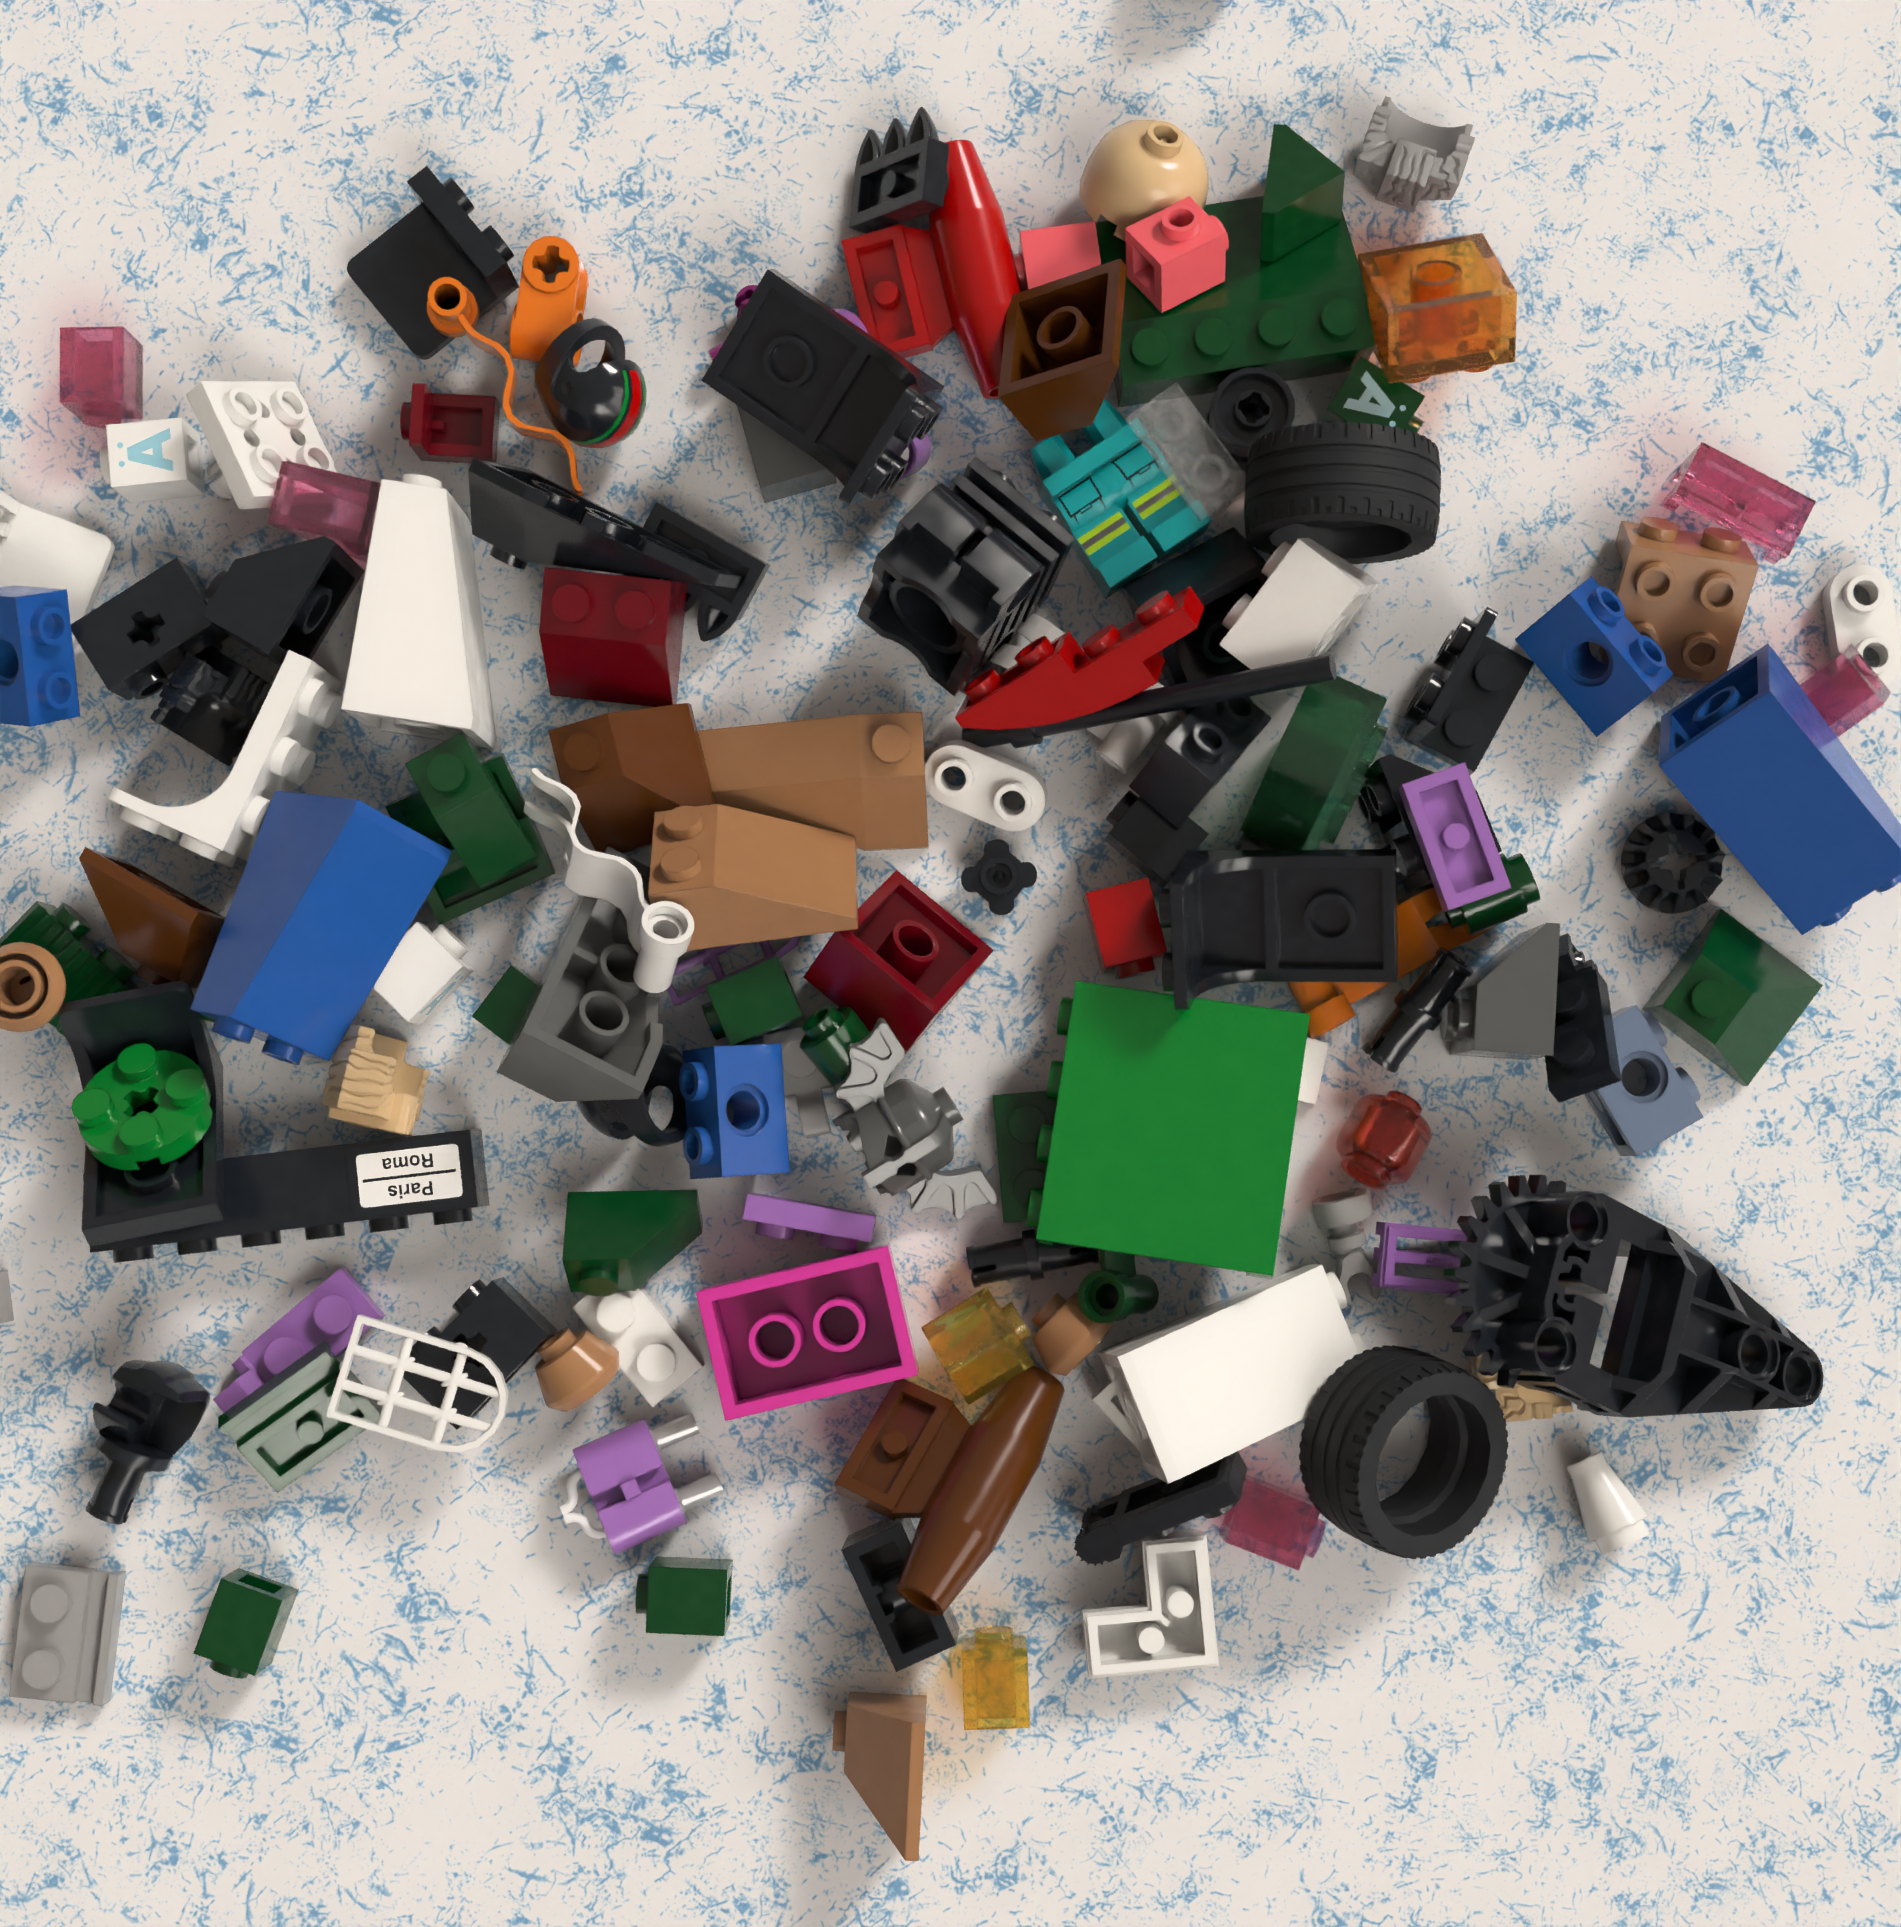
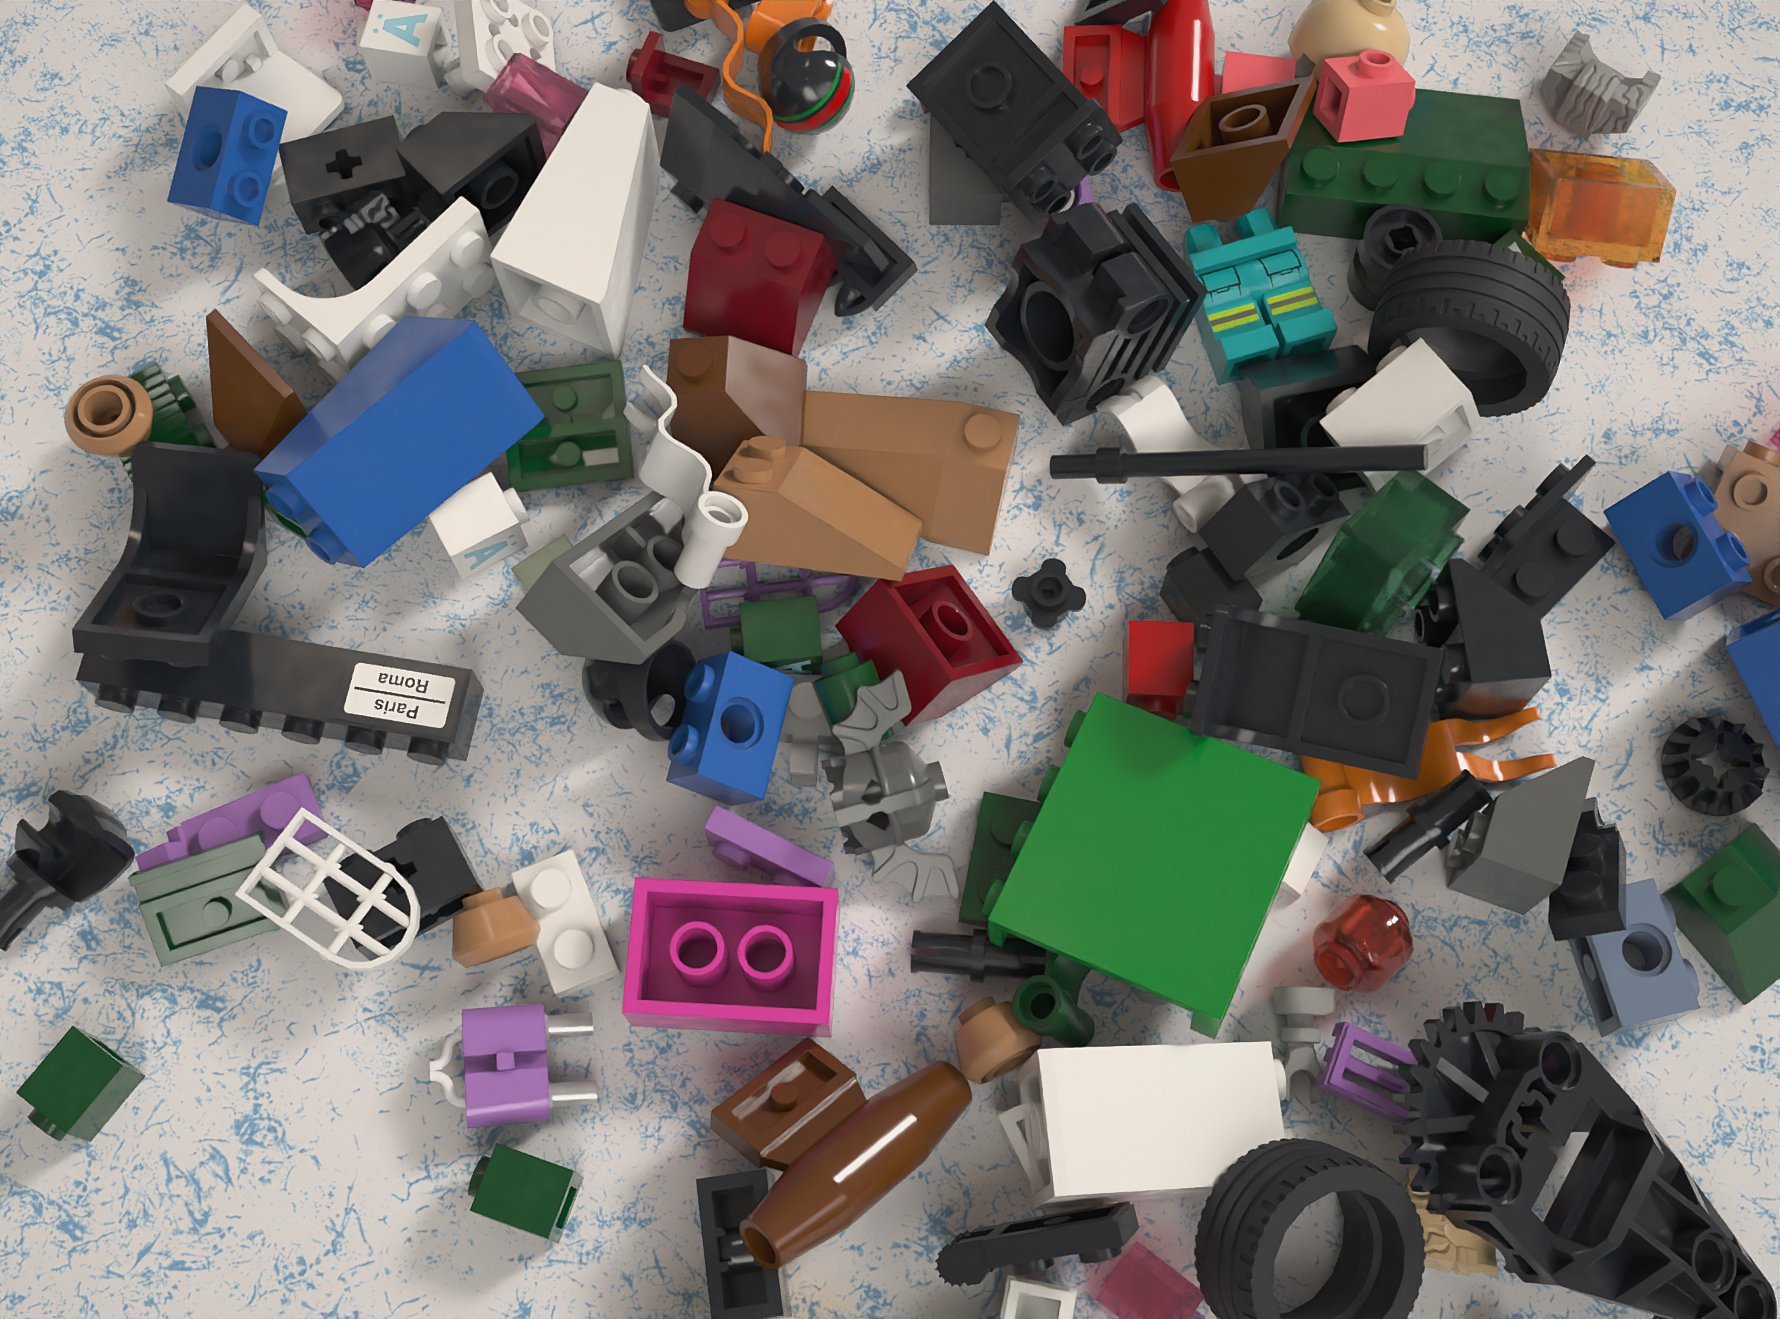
camera: 15 degrees right, 15 degrees down
green plate [71,1043,213,1170] -> none
tan hair [321,1025,431,1136] -> none
dark green slope [405,732,538,889] -> none
dark green slope [562,1190,703,1297] -> none
clear yellow brick [921,1286,1035,1405] -> none
white plate [925,740,1048,832] -> none
red slope [955,586,1204,730] -> none
clear hinge [1125,382,1246,521] -> none
dark green slope [1260,124,1345,262] -> none
medium lavender plate [1398,762,1511,912] -> none
dark green brick [1444,853,1540,936] -> none

